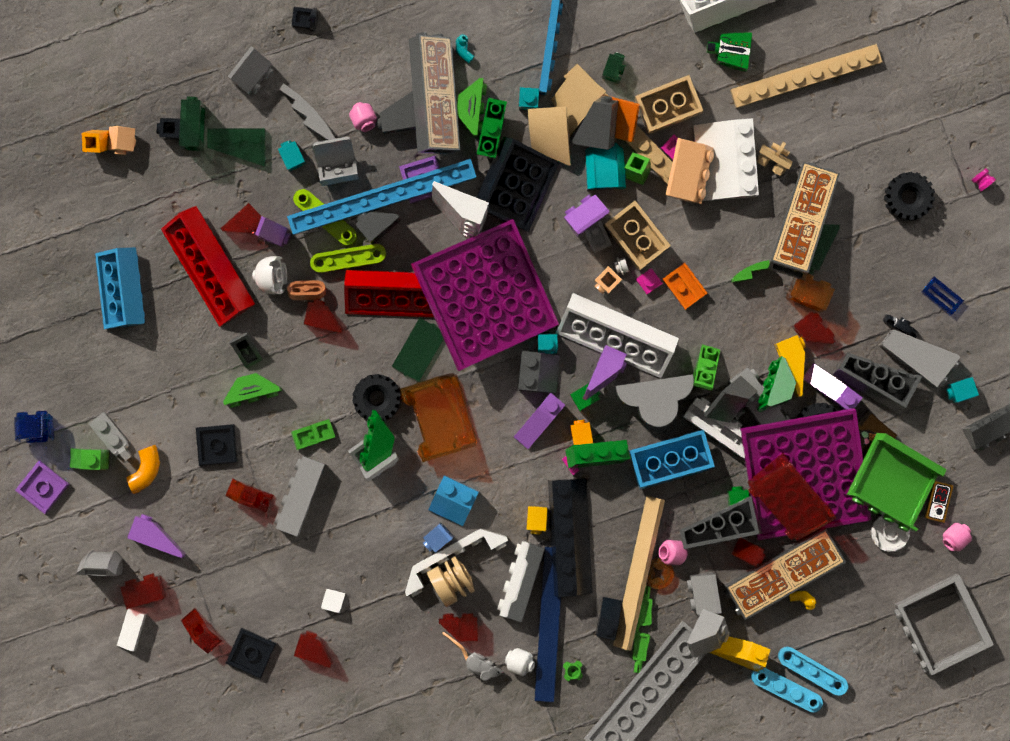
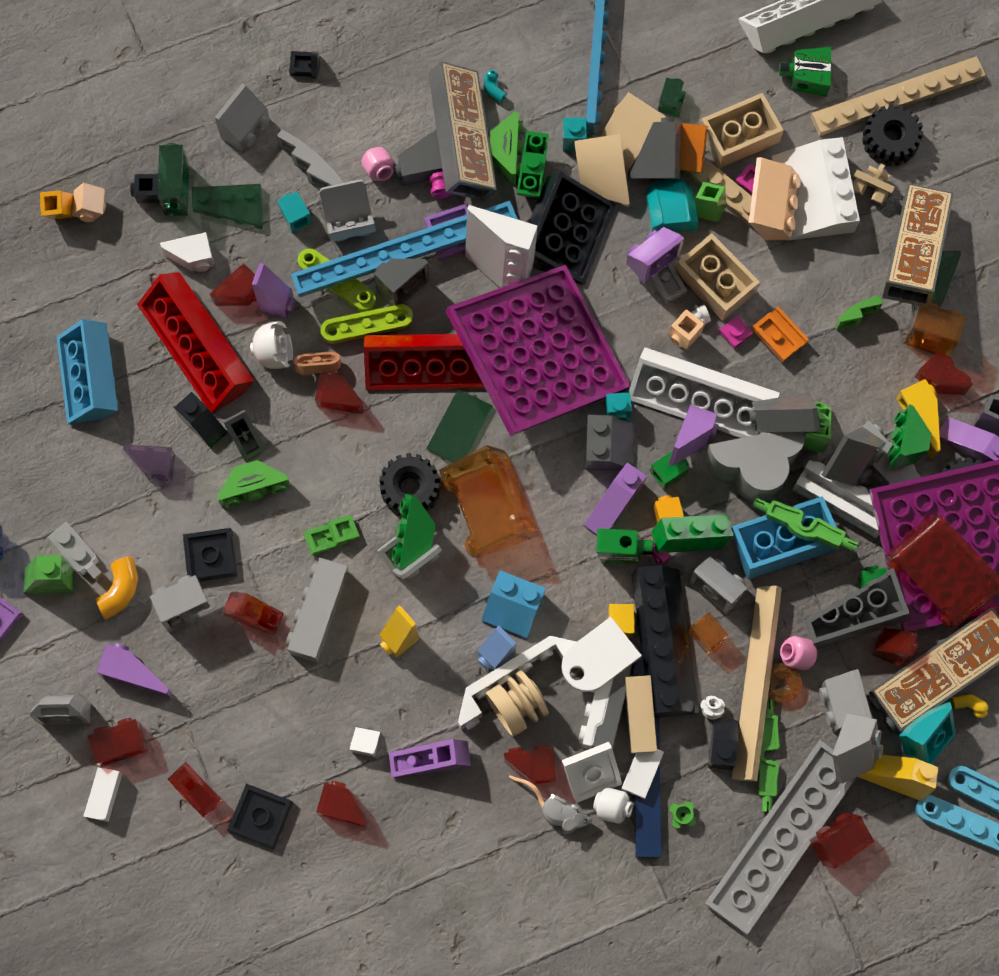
camera: 10 degrees left, 15 degrees down
none -> clear purple slope [123,444,175,484]
none -> light grey brick [150,575,210,633]
none -> white slope [160,232,215,272]
none -> black slope [174,391,228,448]
none -> yellow slope [379,605,419,658]
none -> medium lavender slope [389,739,471,778]
none -> dark pink wheel [429,172,453,199]
none -> white tile [562,617,642,692]
none -> white plate [562,742,622,803]
none -> green torso [596,528,654,564]
none -> white tile [621,749,664,799]
none -> tan tile [625,676,657,753]
none -> clear orange brick [688,612,728,654]
none -> light grey slope [689,557,747,614]
none -> white plate [701,696,725,719]
none -> dark grey slope [749,392,820,433]
none -> bright green piece [753,497,859,552]
none -> clear red brick [810,813,874,869]
none -> black tyre [862,104,923,166]
none -> teal slope [899,702,956,765]

